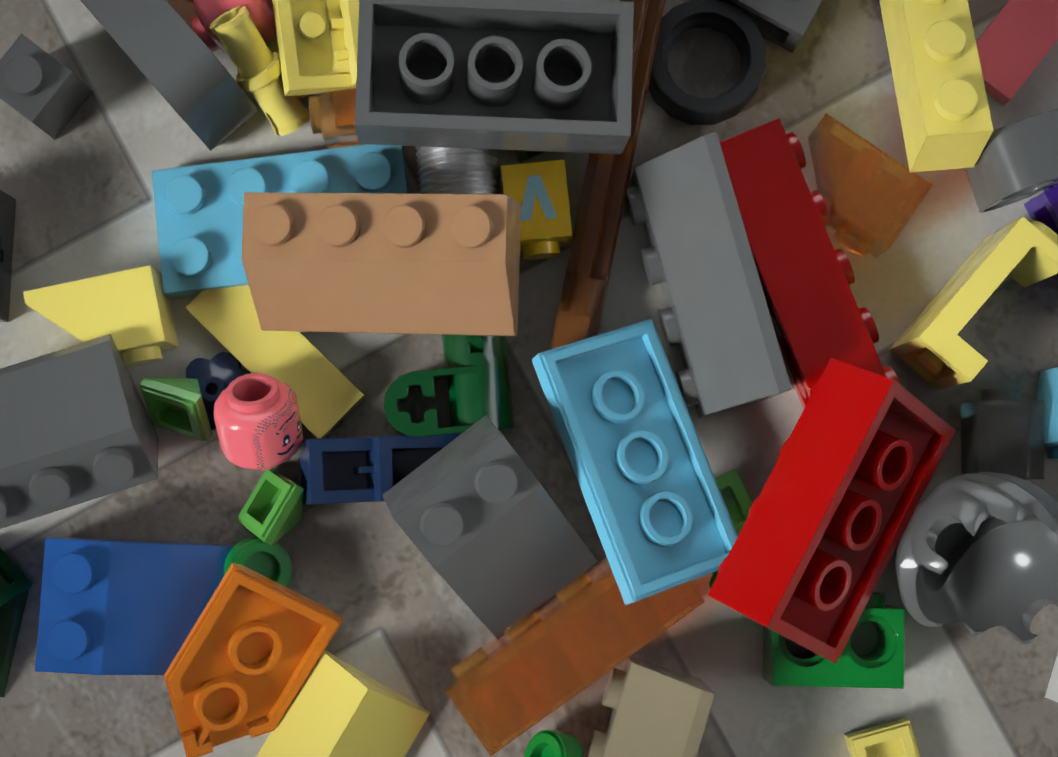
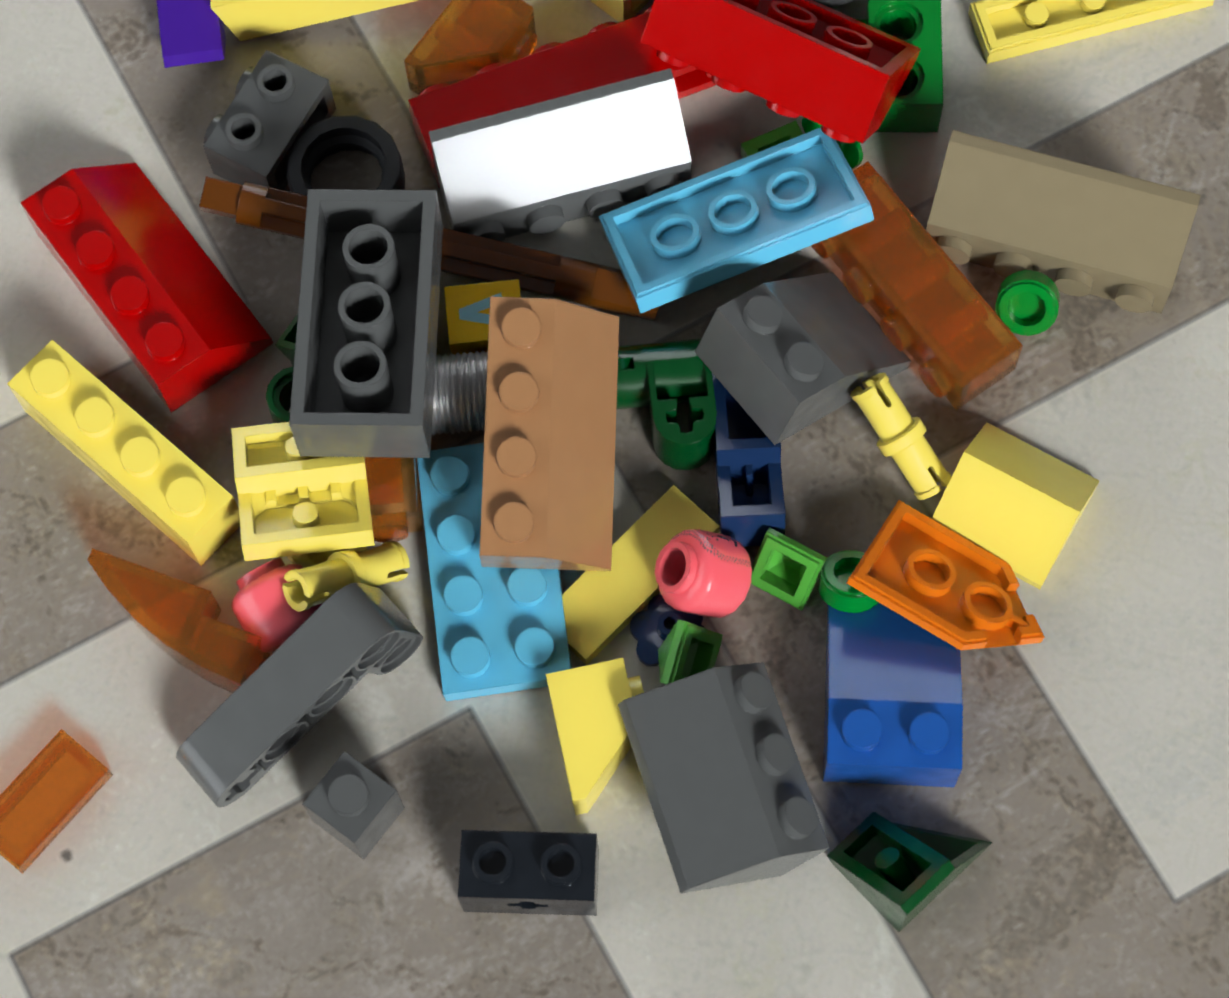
camera: 85 degrees left, 15 degrees down
none -> light yellow pin [850,373,952,500]

